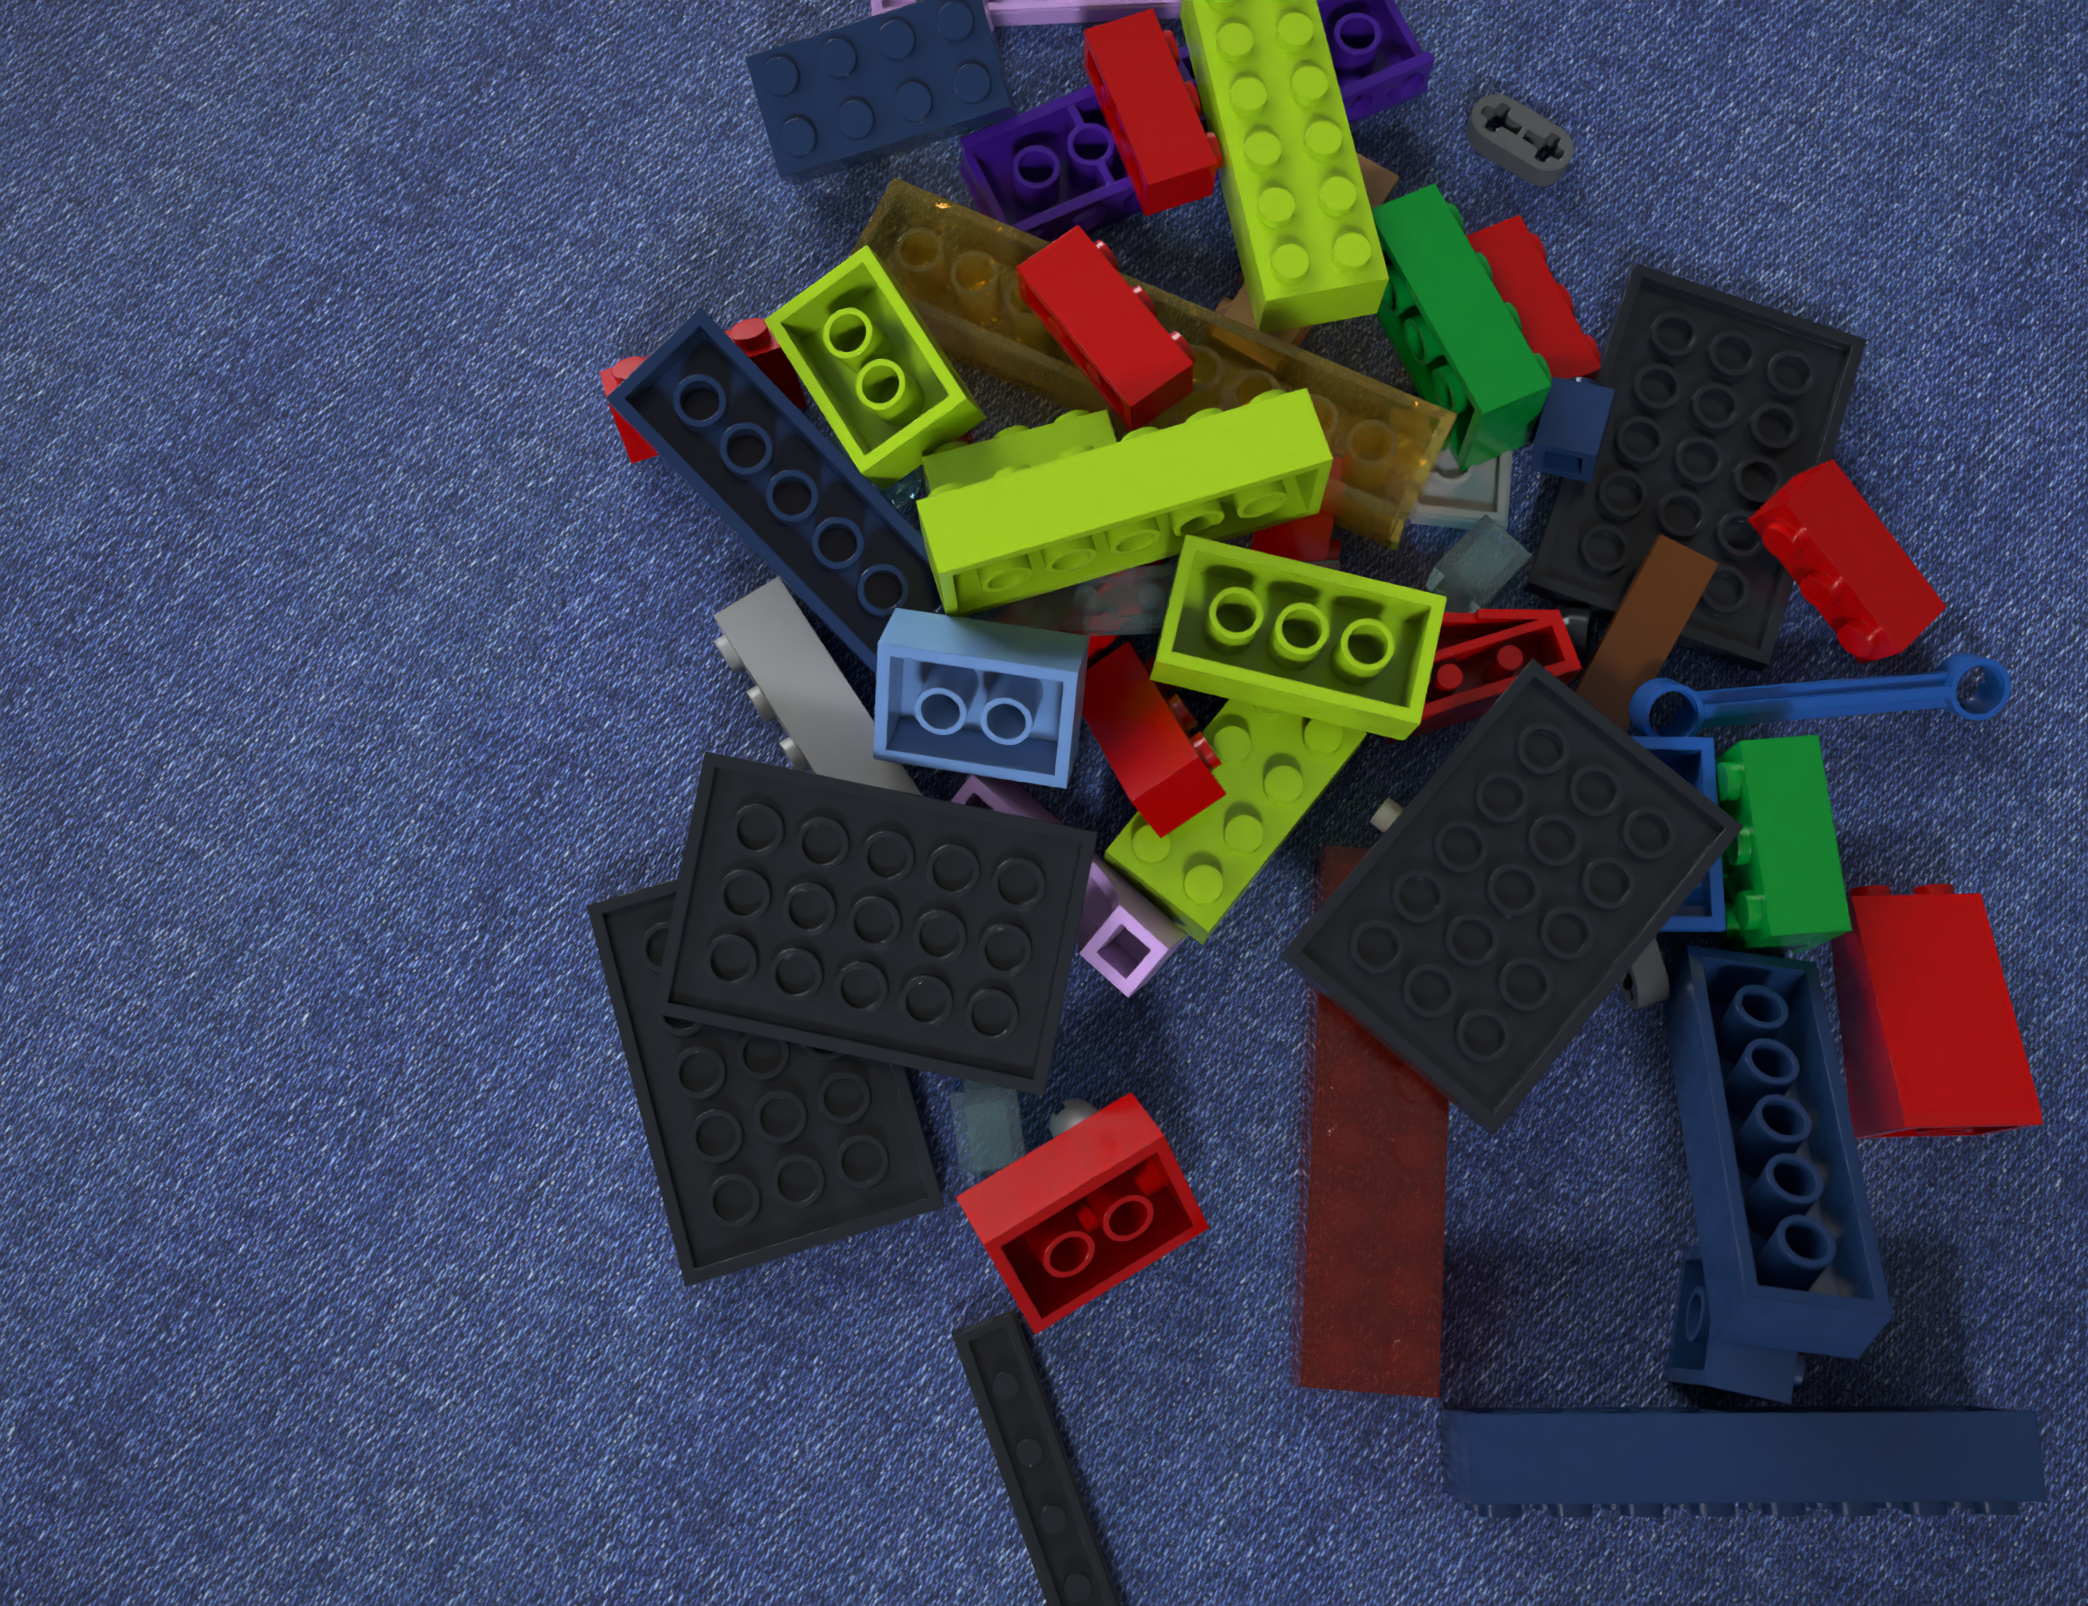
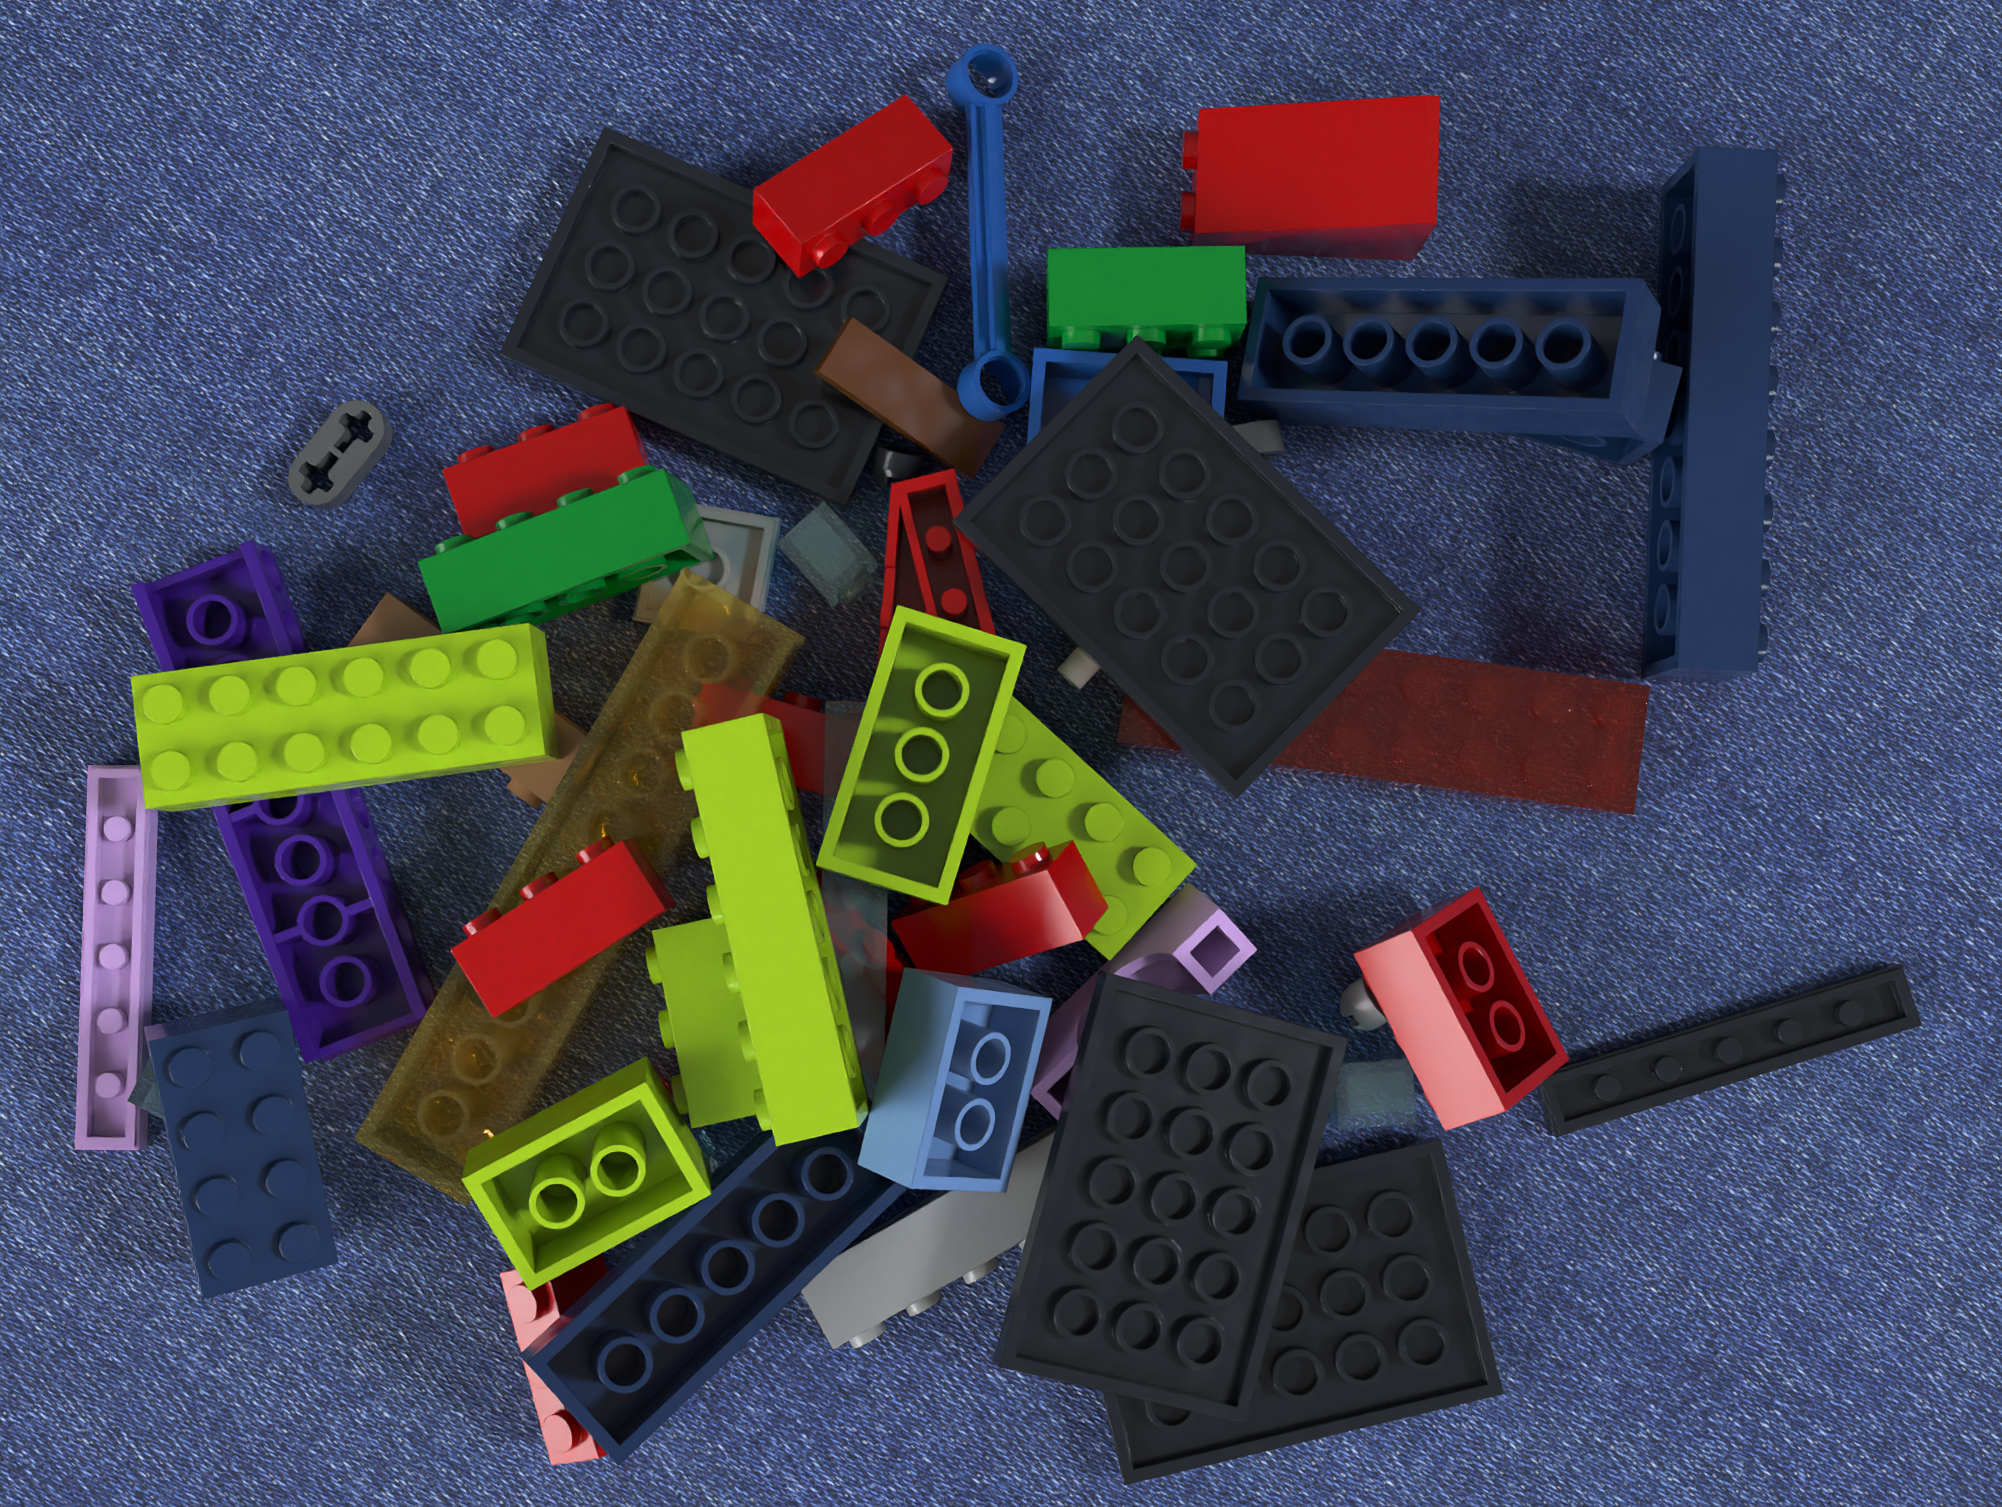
camera: 85 degrees left, 10 degrees up
red brick [1083,8,1222,217] -> none
dark blue brick [1531,376,1615,483] -> none

